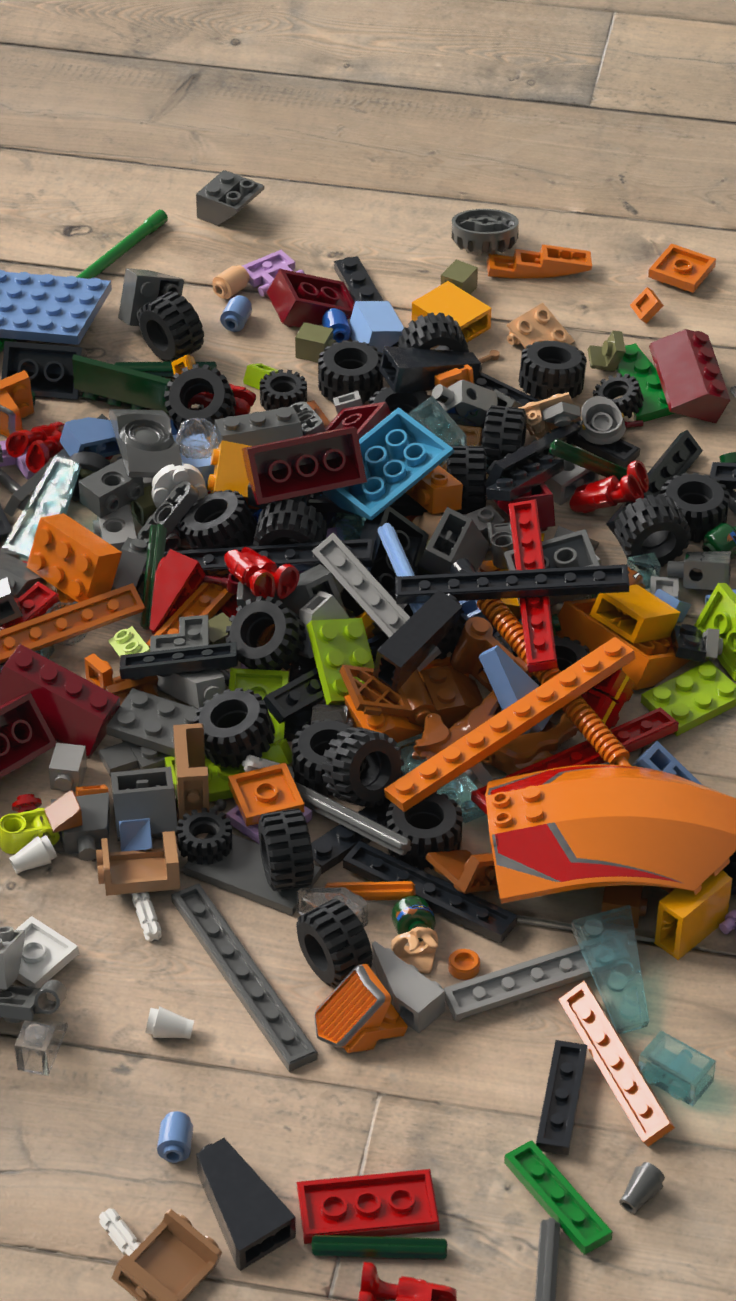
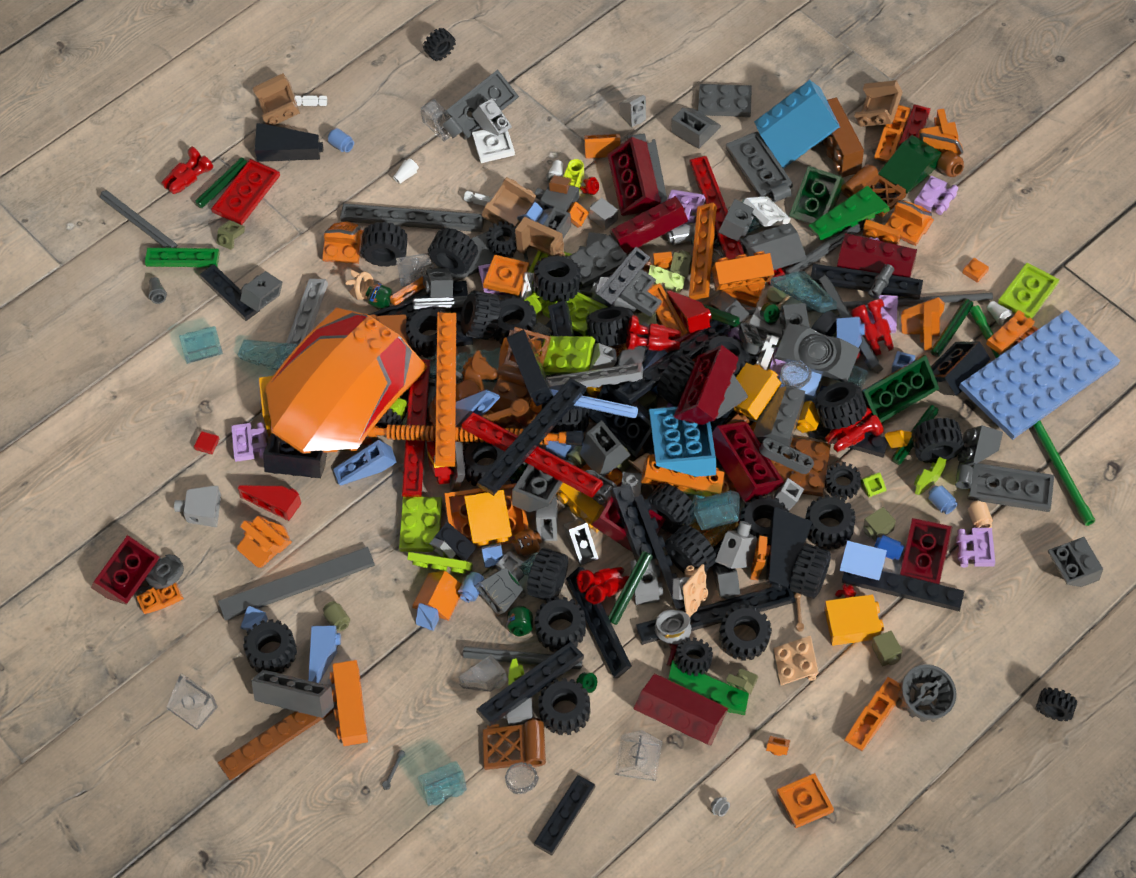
camera: 130 degrees right, 15 degrees up
light grey slope [372,941,445,1033] -> none
orange tile [448,949,480,980] -> none
plate [559,981,675,1147] -> none
none -> olive bracket [217,220,245,250]
none -> dark grey brick [240,271,283,312]
none -> dark grey brick [423,268,453,298]
none -> olive bracket [670,250,693,278]
none -> dark green tile [760,303,780,323]
none -> medium blue slope [891,351,915,373]
none -> lime slope [914,457,946,495]
none -> dark grey hinge [955,463,1055,512]
none -> black tyre [1036,687,1077,722]

